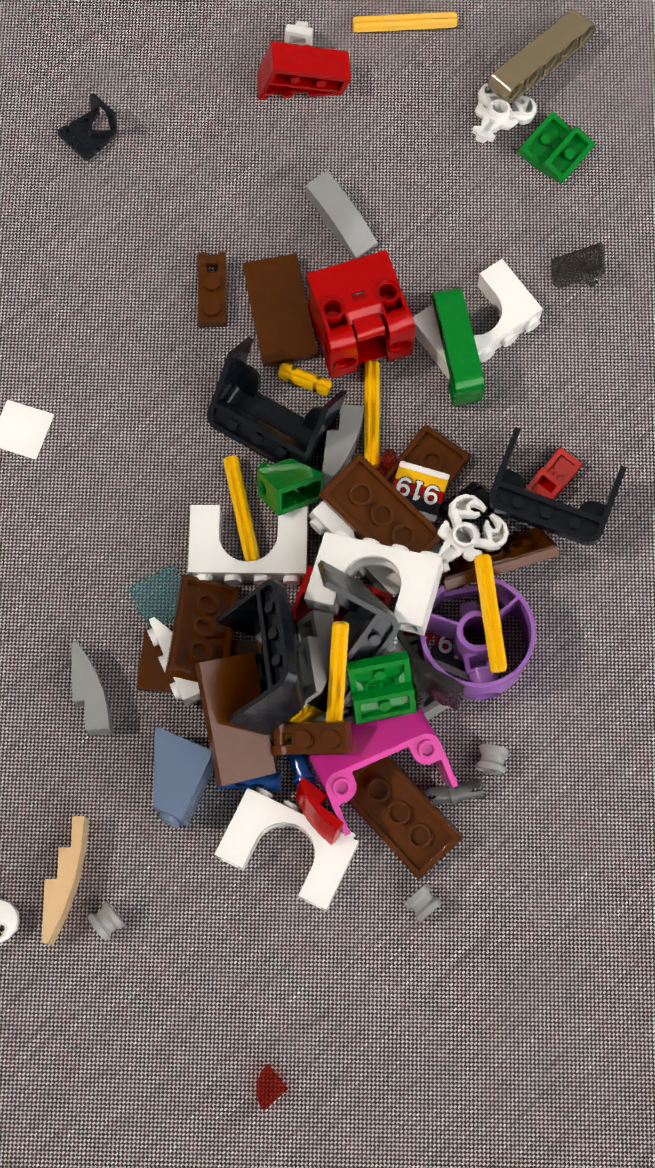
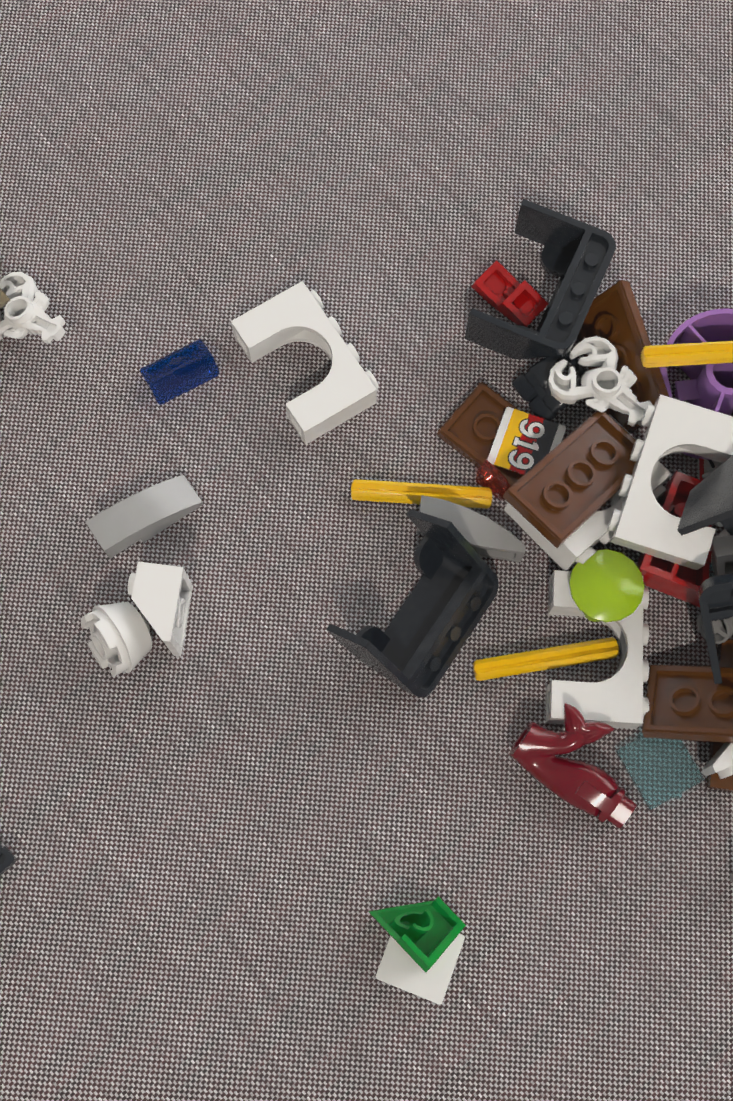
camera: 90 degrees left, 0 degrees up
reddish brown plate [198,252,227,328] -> none
reddish brown tile [242,253,318,367] -> none
green torso [257,459,324,516] -> none
yellow axle [278,363,332,396] -> none
red piece [306,250,415,379] -> none
green beam [432,287,485,406] -> none
green slope [517,111,596,184] -> none
clear smoke slope [551,242,605,288] -> none
none -> white cone [81,602,152,677]
none -> white slope [128,562,193,657]
none -> clear blue slope [140,339,220,405]
none -> green slope [368,896,466,973]
none -> dark red piece [509,704,637,828]
none -> lime dish [569,549,645,622]

